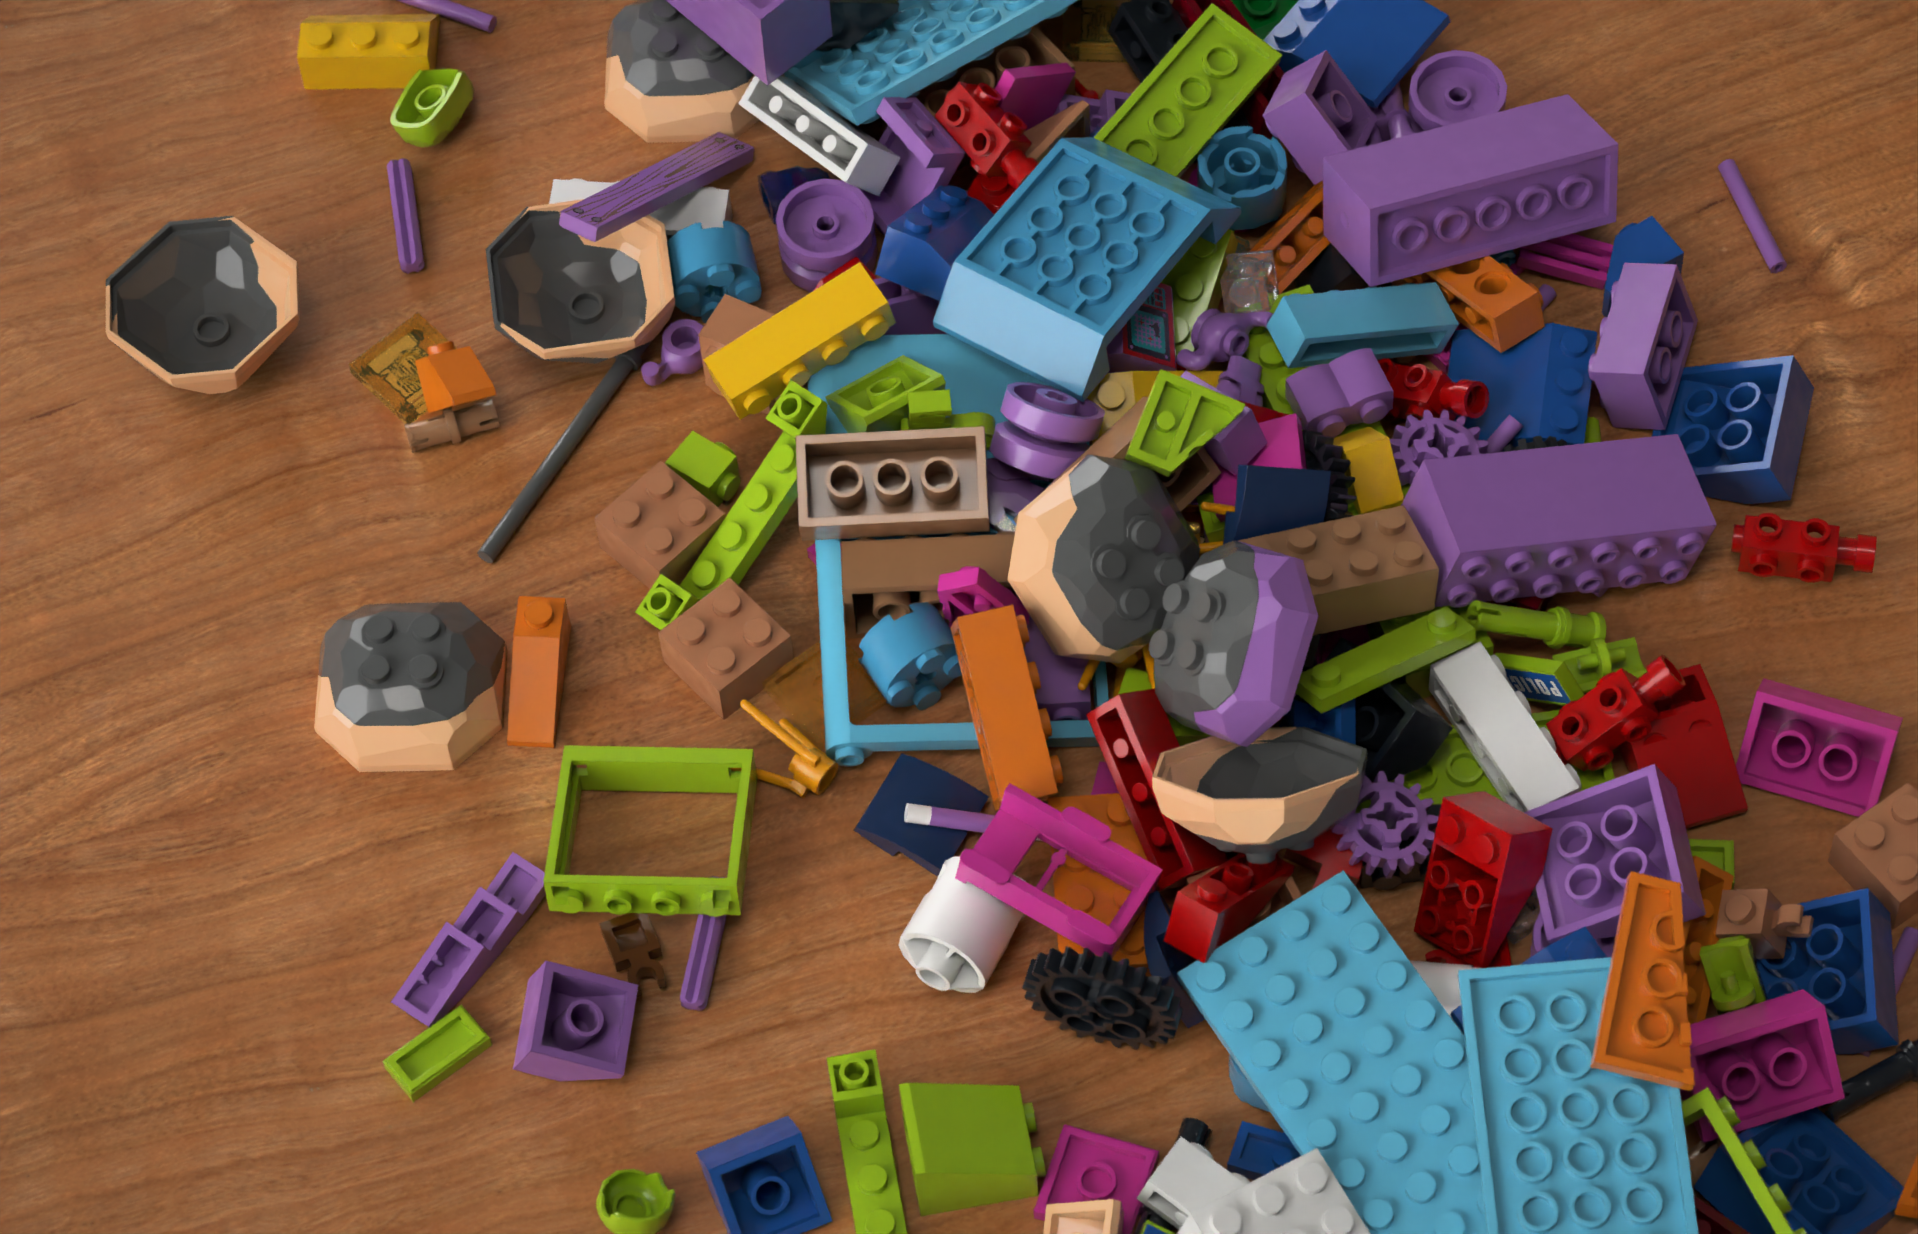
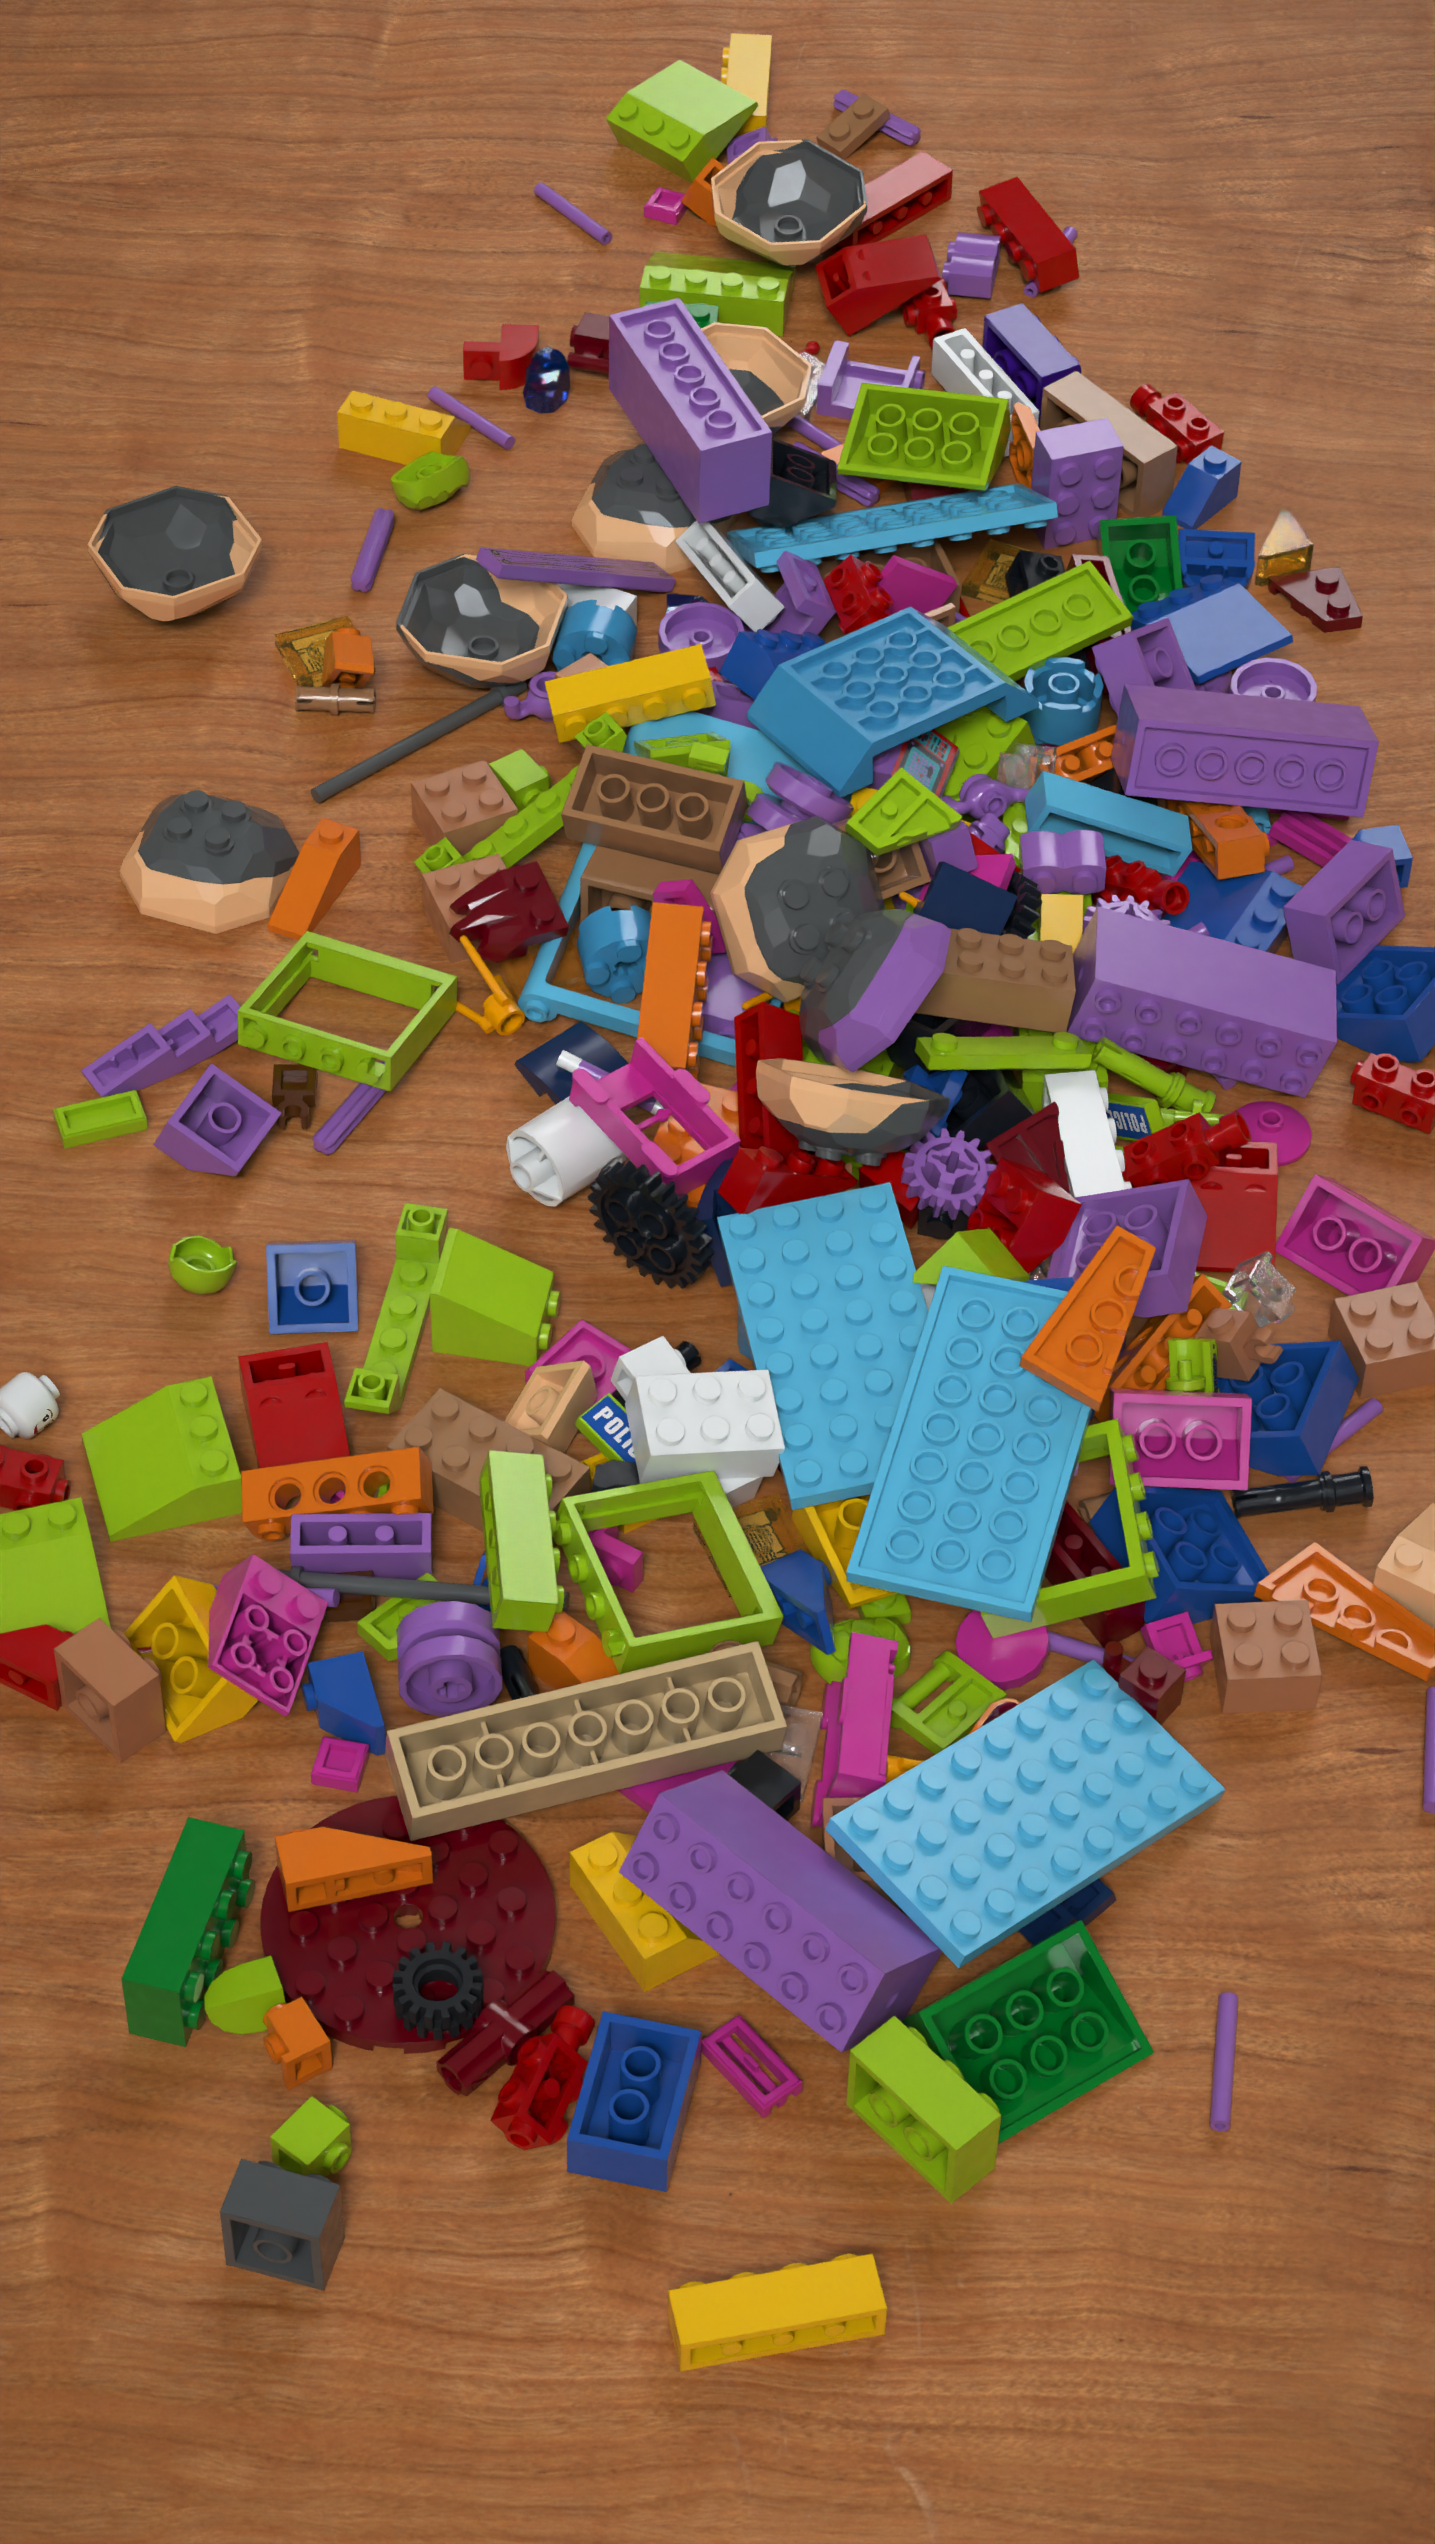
camera: 15 degrees right, 10 degrees down
none -> dark red plate [449,861,569,963]
none -> lime slope [913,1228,1030,1285]
none -> dark red wing [983,1101,1070,1194]
none -> clear brick [1222,1251,1296,1327]
none -> dark pink dish [1237,1101,1312,1167]

